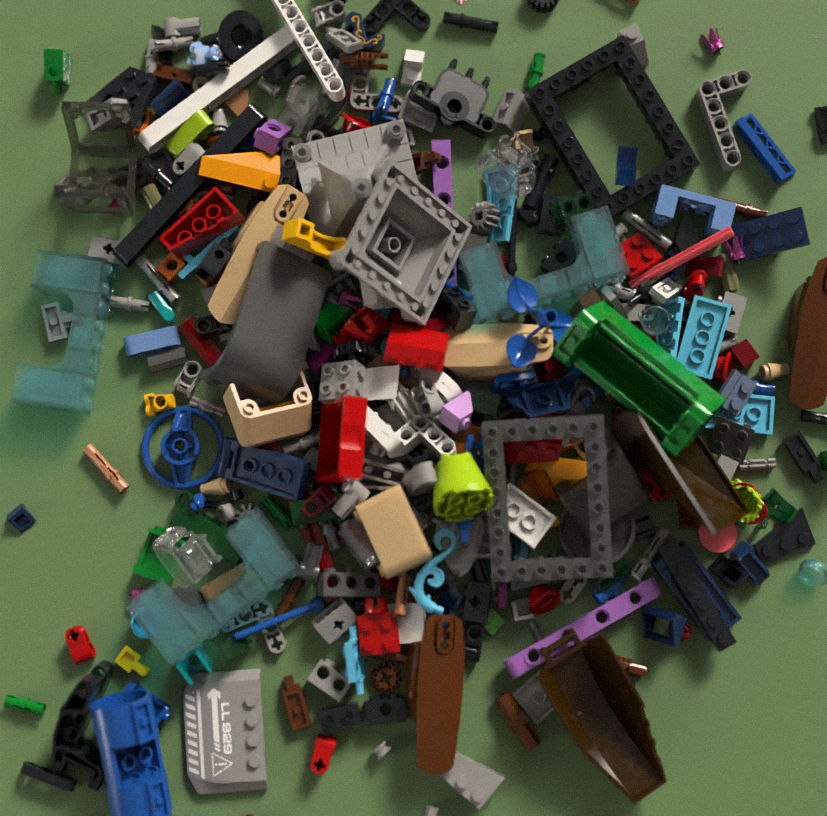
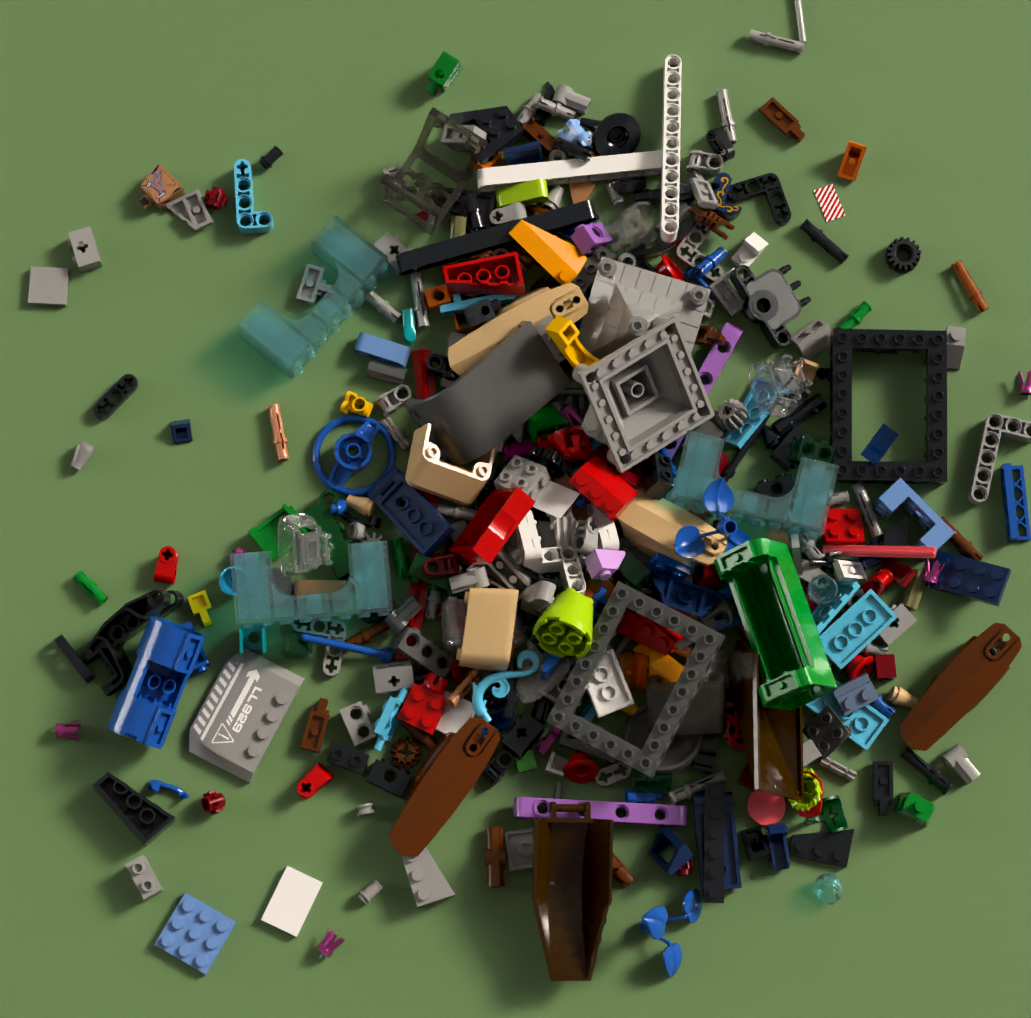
camera: 25 degrees right, 5 degrees down
none -> blue plant [640,889,702,978]

